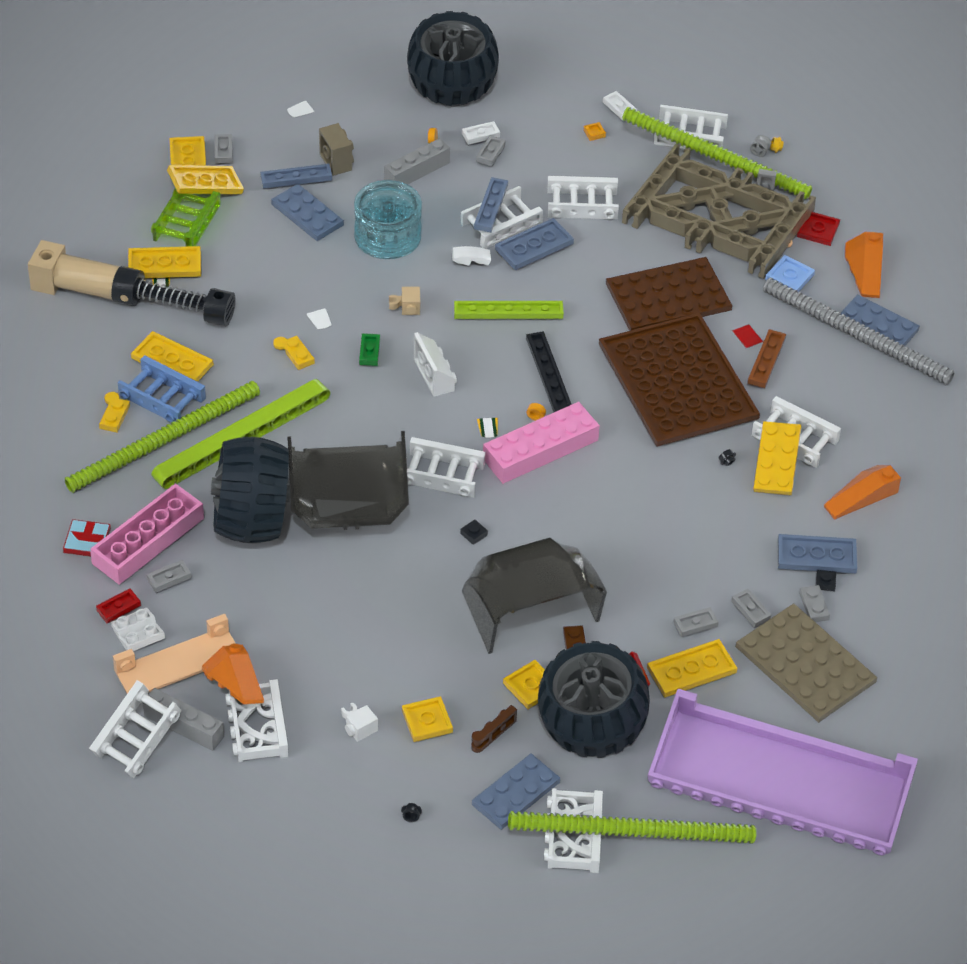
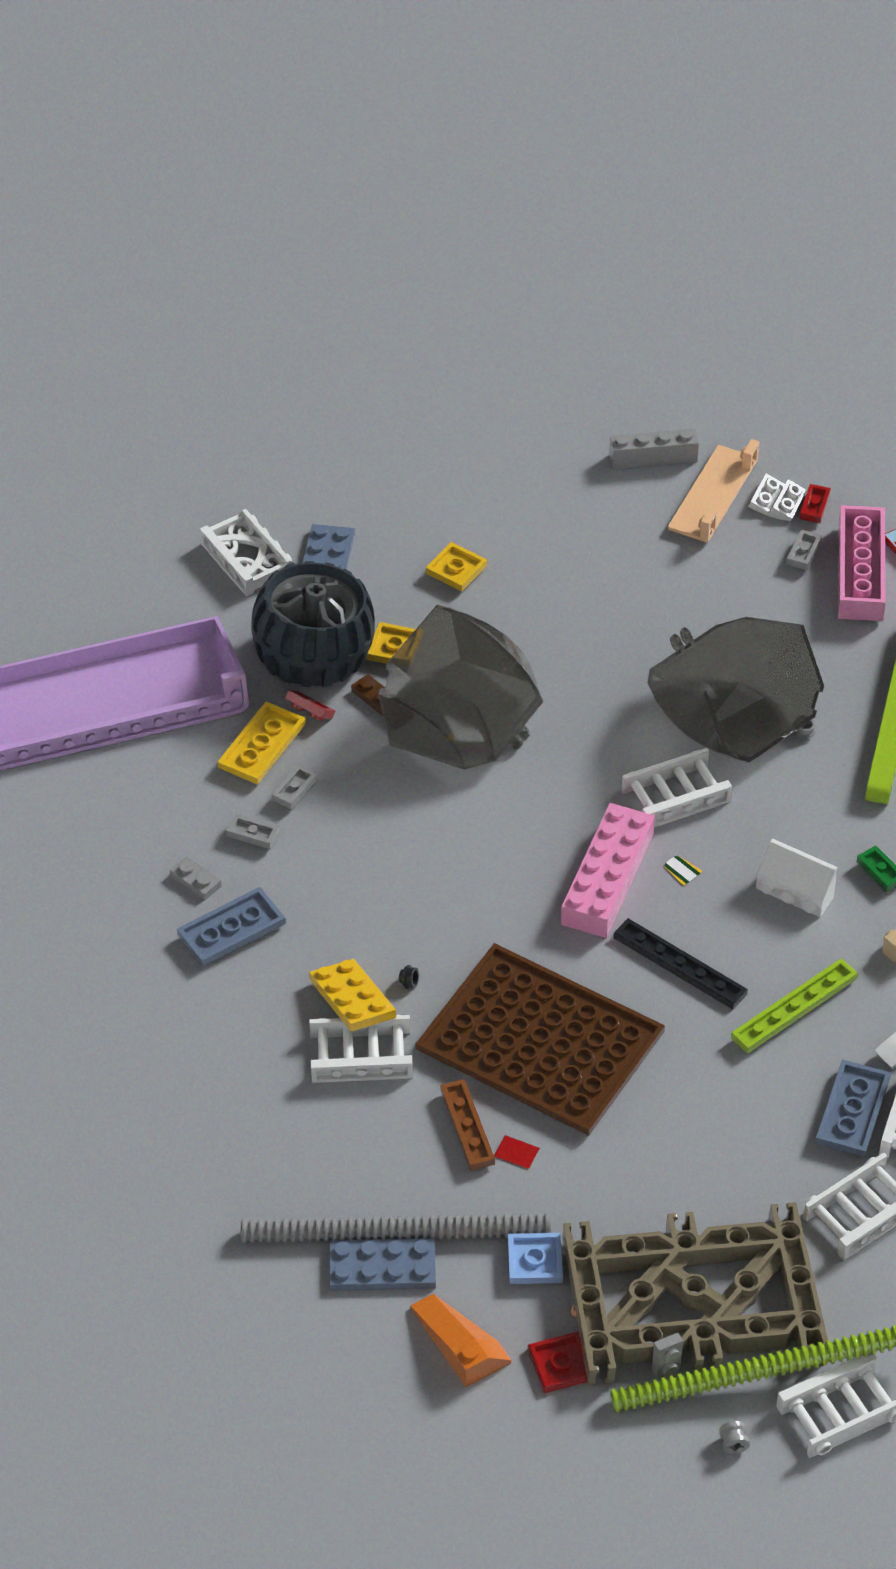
camera: 145 degrees right, 0 degrees up
white fence [89,680,182,779] -> none
orange wedge [202,643,264,704] -> none
black wheel [211,437,291,543] -> none
white fence [225,679,288,762] -> none
white brick [341,703,378,742] -> none
black plate [401,803,422,822] -> none
black plate [460,519,488,545] -> none
reddish brown plate [471,705,517,753] -> none
lime piece [508,811,756,844] -> none
light orange tile [526,403,546,421] -> none
reddish brown plate [606,257,733,331] -> none
dark tan plate [735,603,878,723] -> none
yellow plate [770,136,784,153] -> none
black plate [815,570,836,592] -> none
orange wedge [824,465,901,520] -> none

